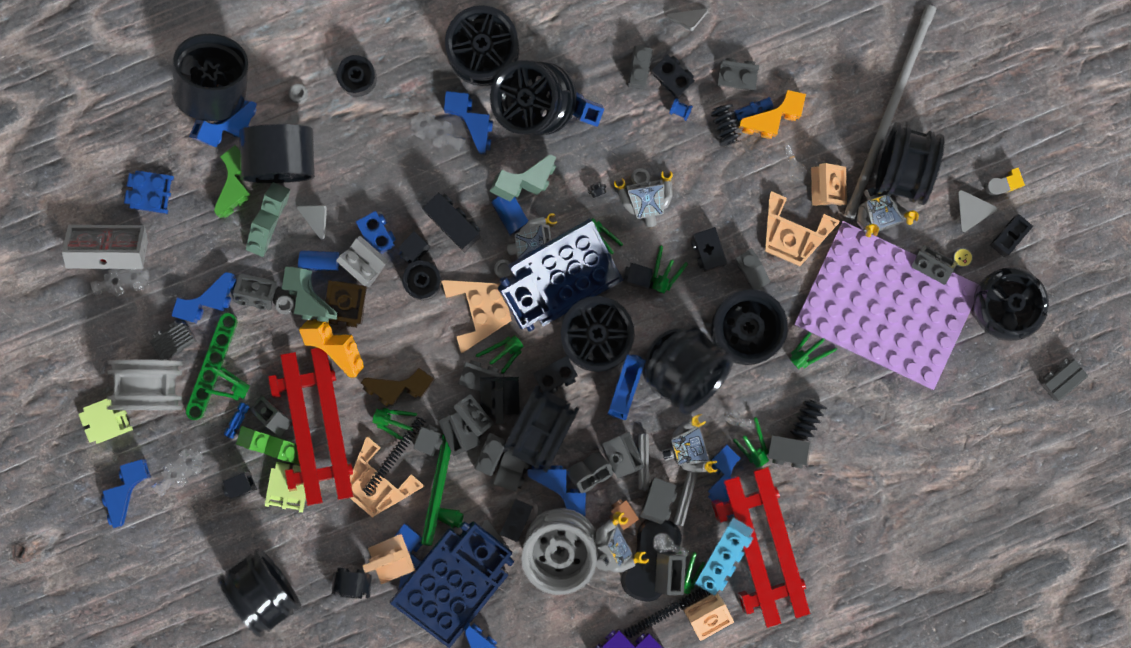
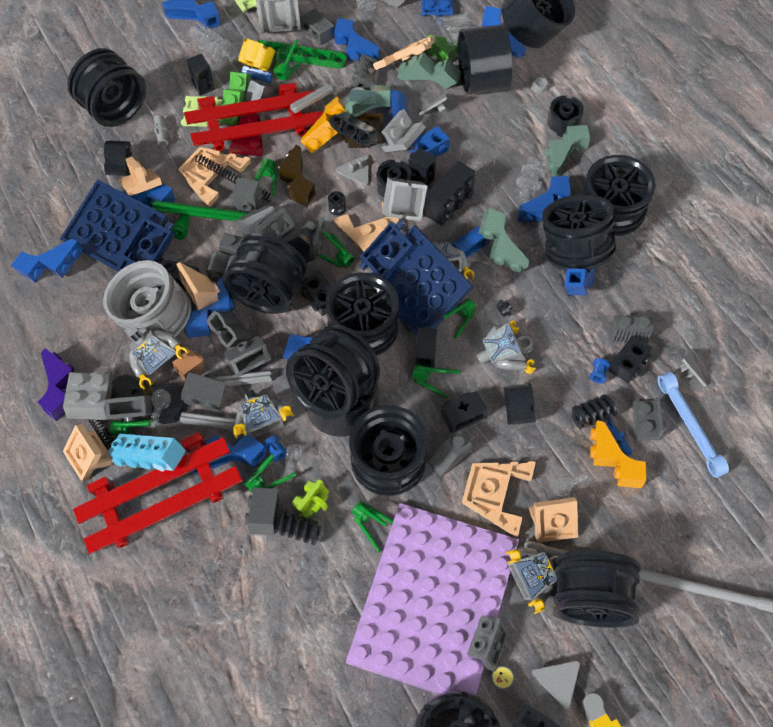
camera: 80 degrees right, 25 degrees down
none -> light grey brick [63,372,113,420]
none -> light grey pin [154,115,168,147]
none -> light nougat slope [177,262,219,310]
none -> dark red wing [228,113,263,157]
none -> yellow brick [238,38,276,72]
none -> blue bush [263,435,289,462]
none -> light grey axle [291,84,333,113]
none -> lime hips [292,479,329,519]
none -> black wheel [328,191,346,216]
none -> black beam [330,112,379,146]
none -> light grey piece [335,155,369,186]
none -> light nougat wing [373,35,436,70]
none -> light grey piece [382,177,427,221]
none -> clear slope [435,13,478,46]
none -> black brick [503,383,536,425]
none -> sand green arch [545,125,590,177]
none -> light blue piece [657,372,729,478]

